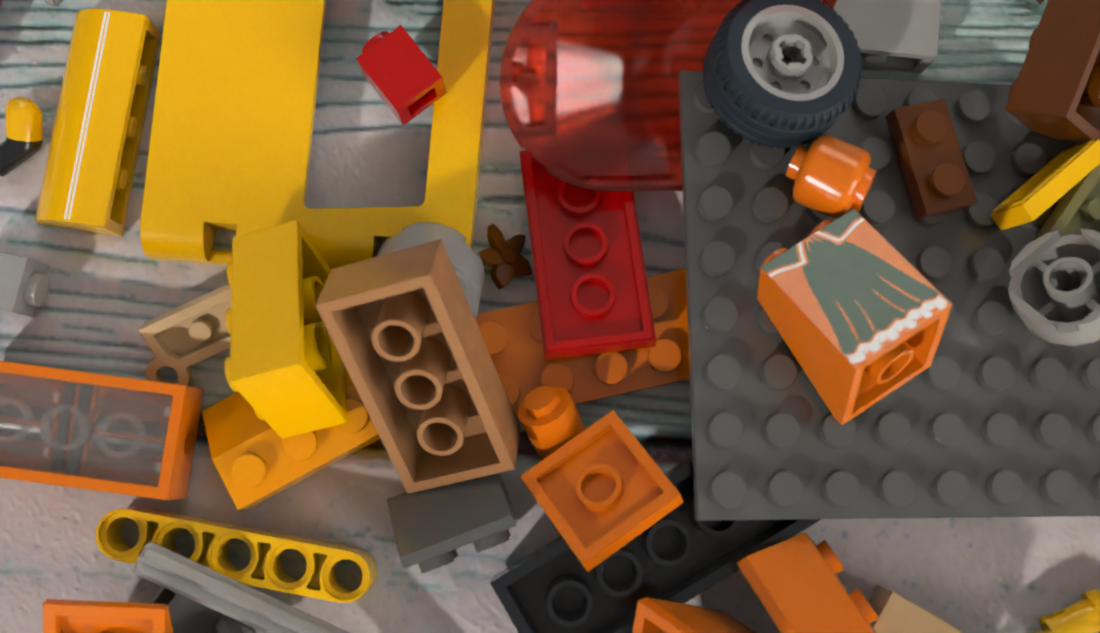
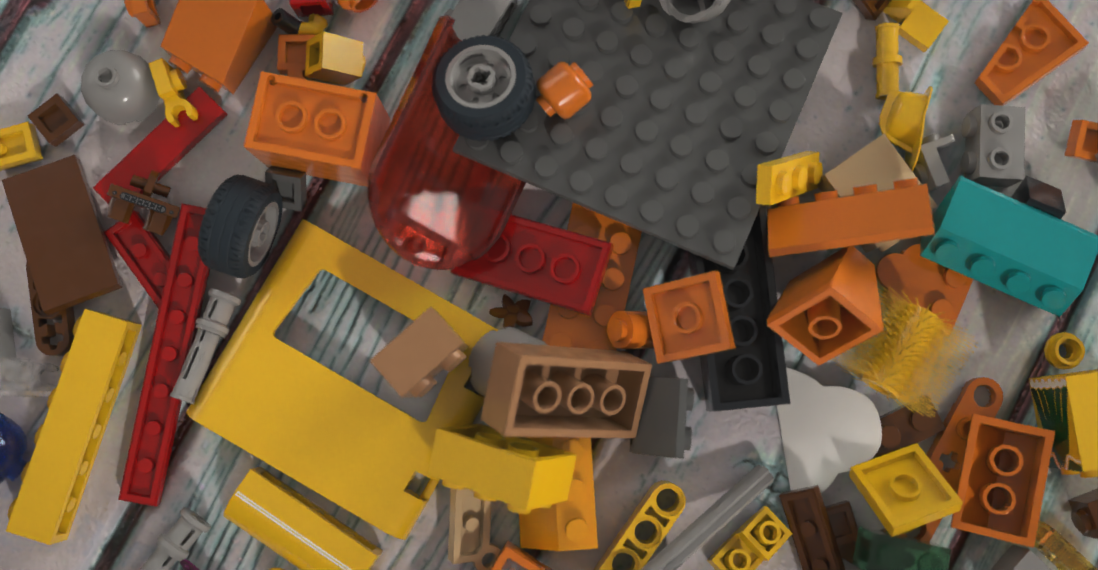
camera: 65 degrees left, 0 degrees up
red brick [356,25,447,126] -> none
slope [757,209,952,426] -> none
reddish brown plate [885,98,978,220] -> none
none -> medium nougat brick [369,307,469,398]
none -> yellow plate [756,151,823,205]

